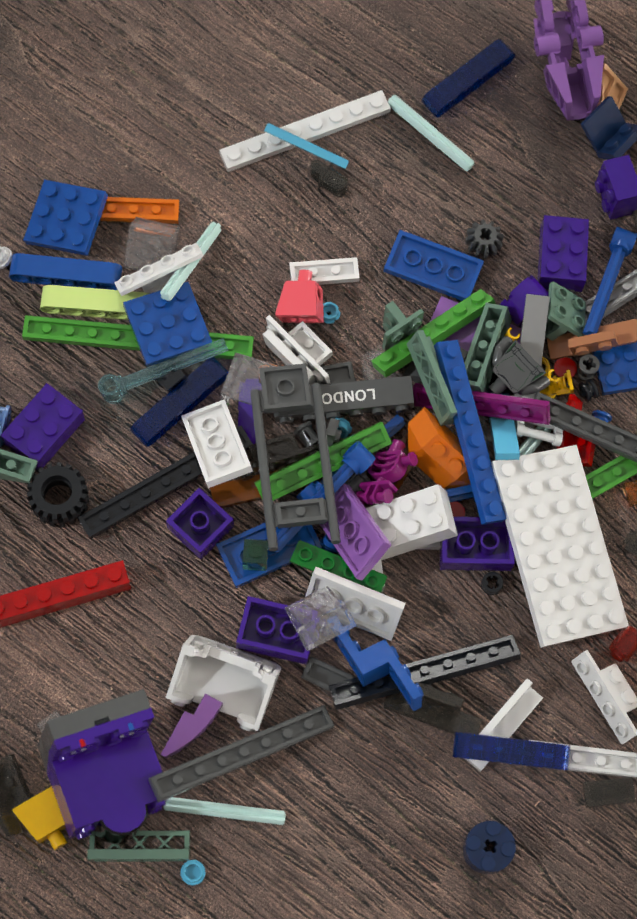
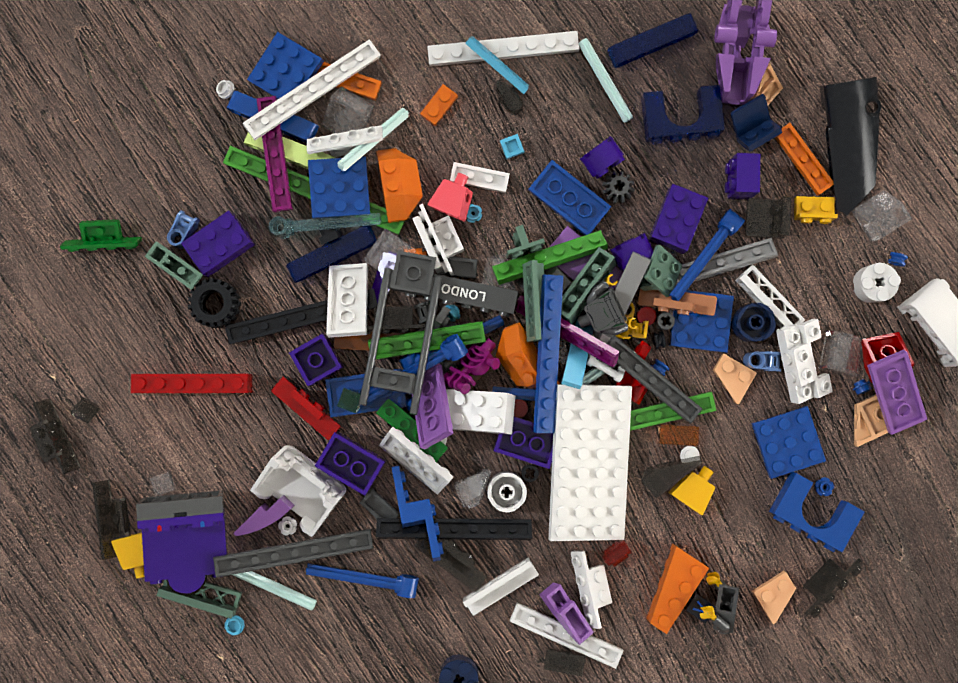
camera: 20 degrees right, 15 degrees up
clear slope [285,586,357,651] -> none
clear blue beam [452,732,571,770] -> none
none -> white plate [243,39,381,141]
none -> magenta tile [256,96,293,213]
none -> red bracket [271,376,341,440]
none -> white plate [278,516,297,536]
none -> blue piece [306,563,419,598]
none -> orange wedge [376,148,423,223]
none -> orange plate [420,84,458,126]
none -> clear slope [454,467,491,509]
none -> white brick [487,471,527,512]
none -> medium azure plate [500,134,524,159]
none -> medium lavender slope [539,583,594,645]
none -> dark purple brick [580,136,625,179]
none -> clear blue arch [641,85,725,144]

